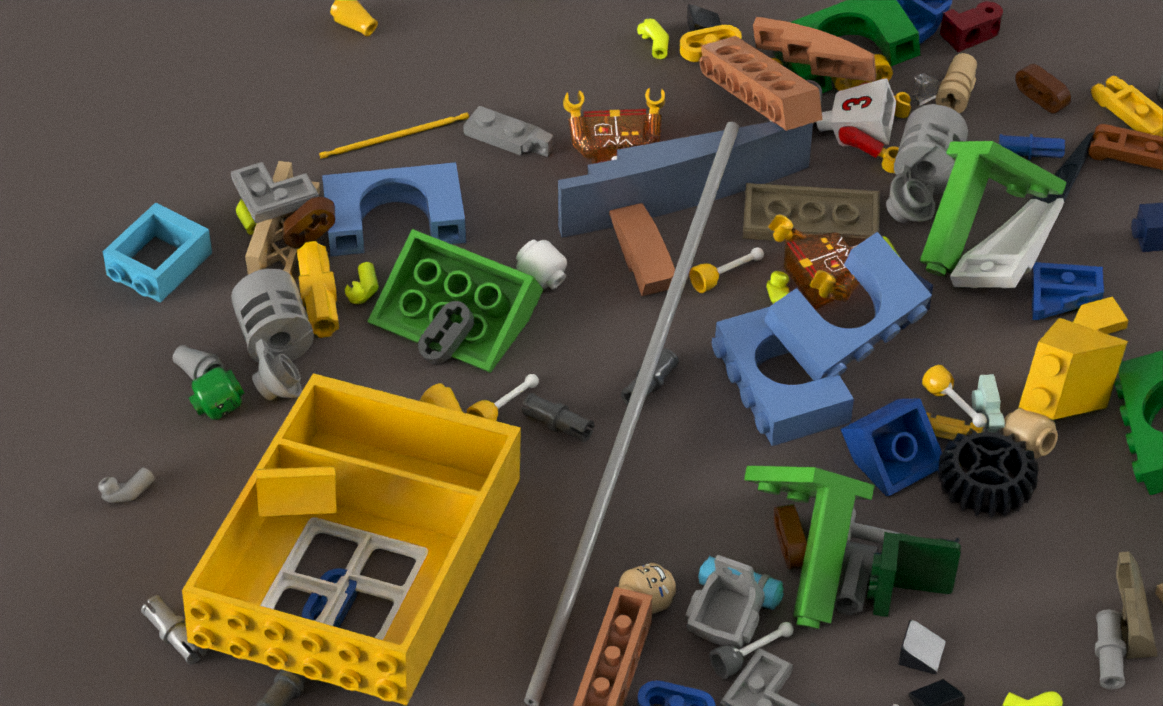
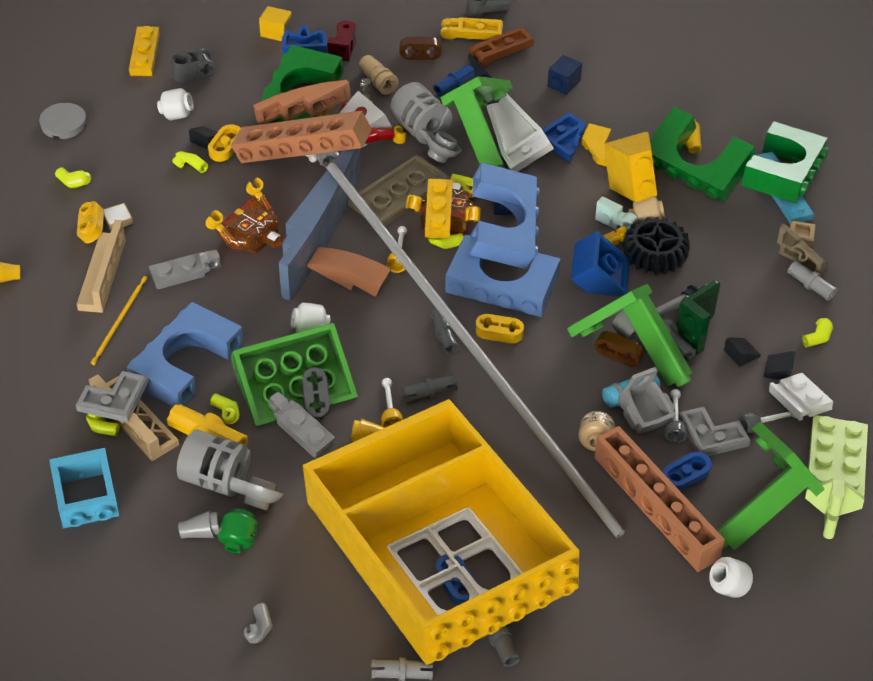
camera: 50 degrees left, 0 degrees up
yellow slope [256,466,337,516] -> none
reddish brown beam [283,197,336,248] -> none
hinge [922,365,987,428] -> none
none -> yellow plate [77,201,104,244]
none -> tan fence [77,219,126,313]
none -> white tile [104,203,133,231]
none -> light grey hinge [268,392,335,458]
none -> yellow plate [425,179,453,238]
none -> yellow beam [476,314,524,344]

